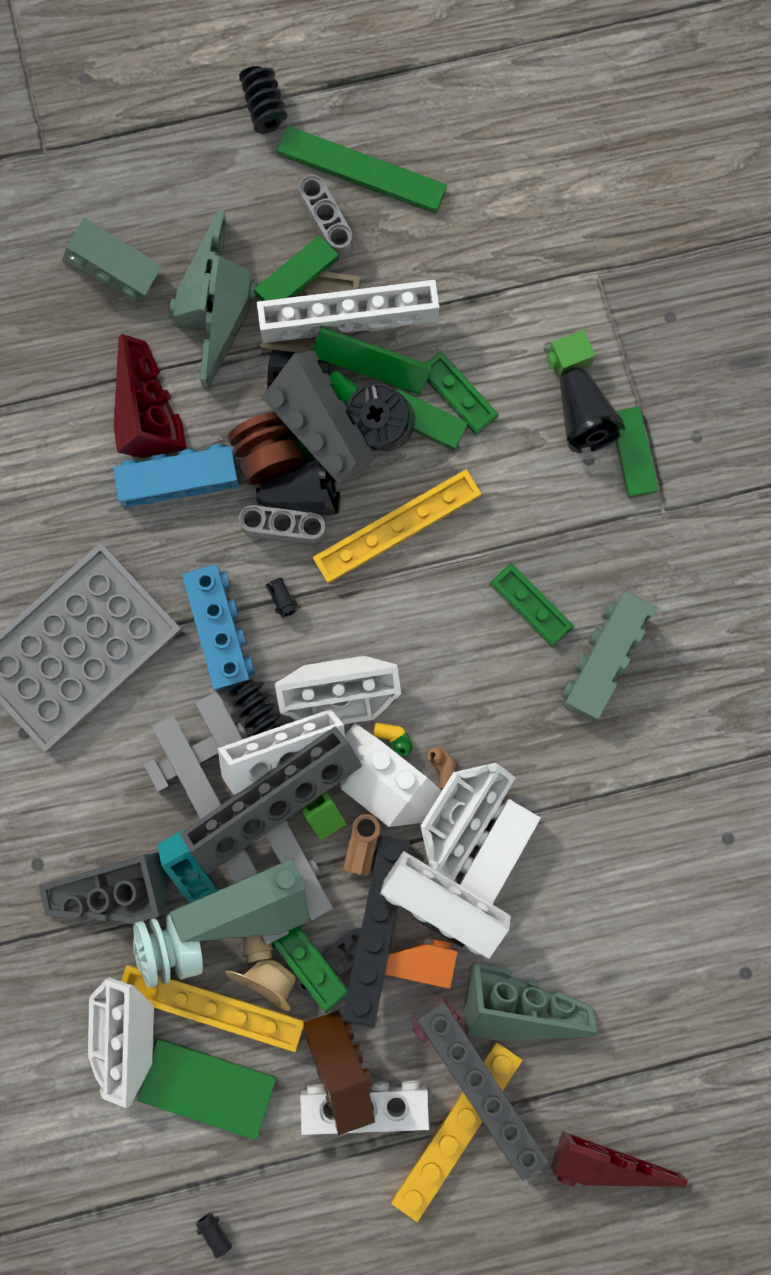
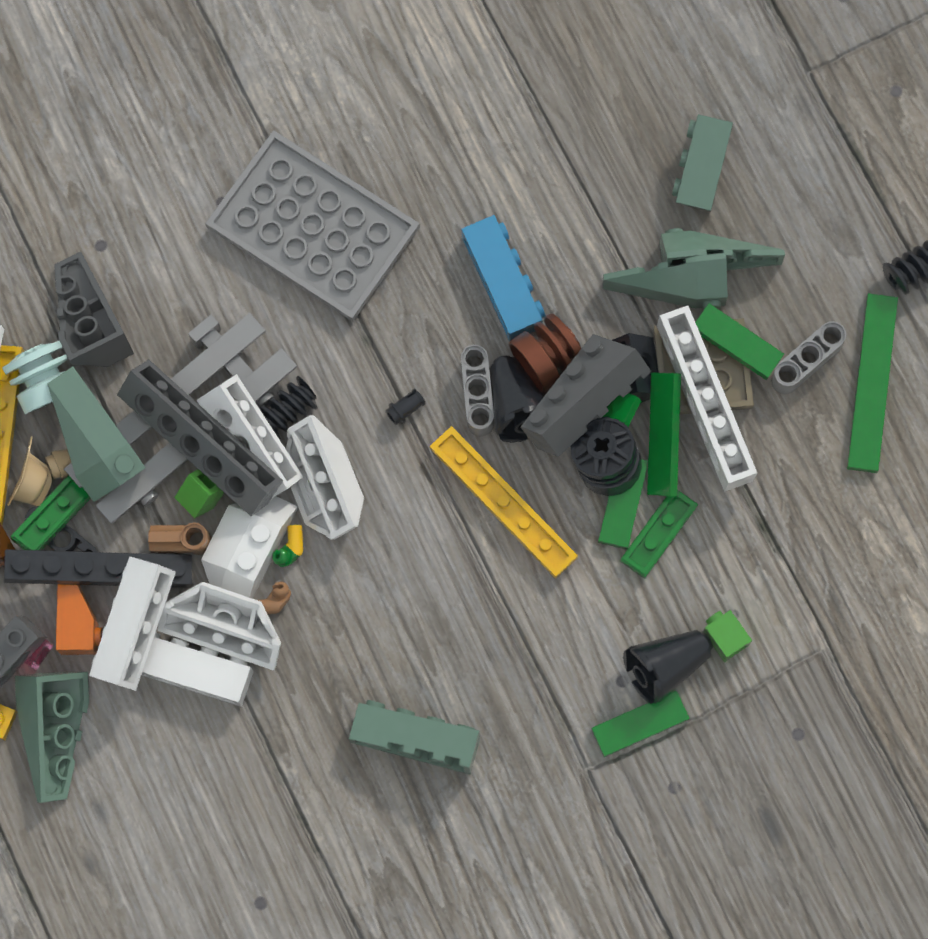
camera: 85 degrees right, 5 degrees down
dark red wedge [113,334,186,458] -> none
teal arch [157,830,218,903] -> none
dark azure brick [182,564,255,693] -> none
green tile [489,563,574,647] -> none

